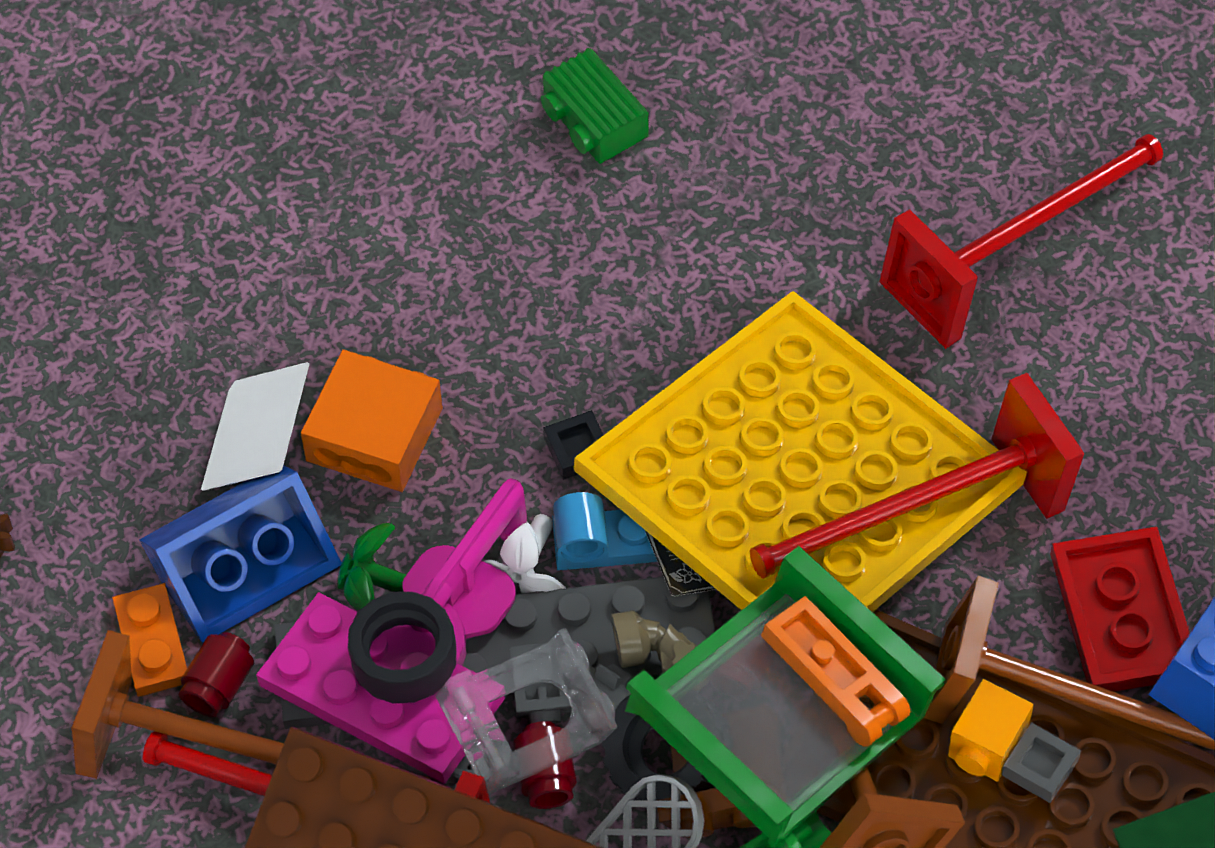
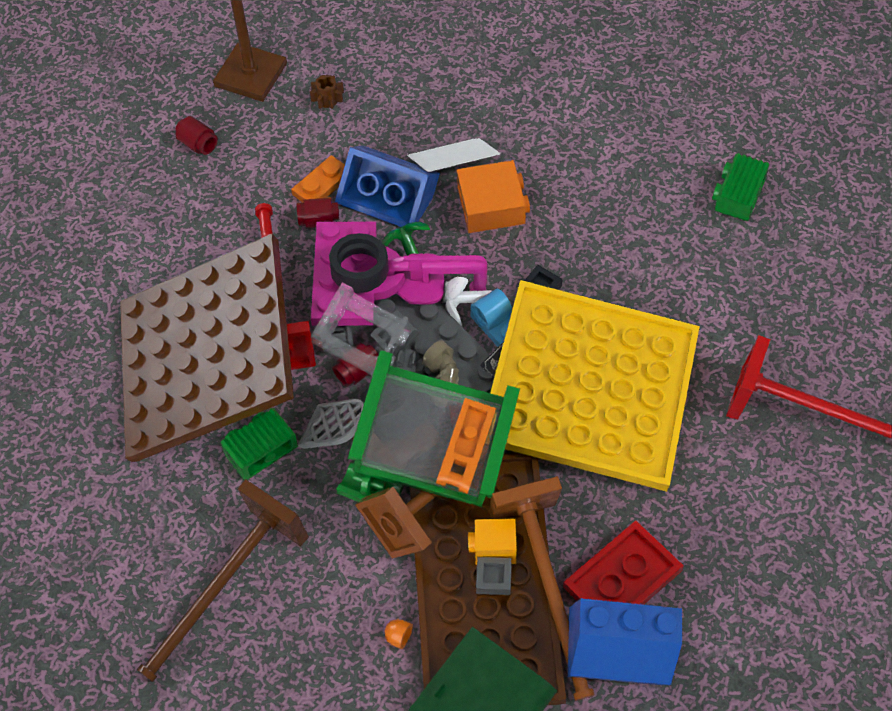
camera: 60 degrees right, 0 degrees up
dark orange tile [72,630,431,780] -> none
red tile [749,373,1085,579] -> none

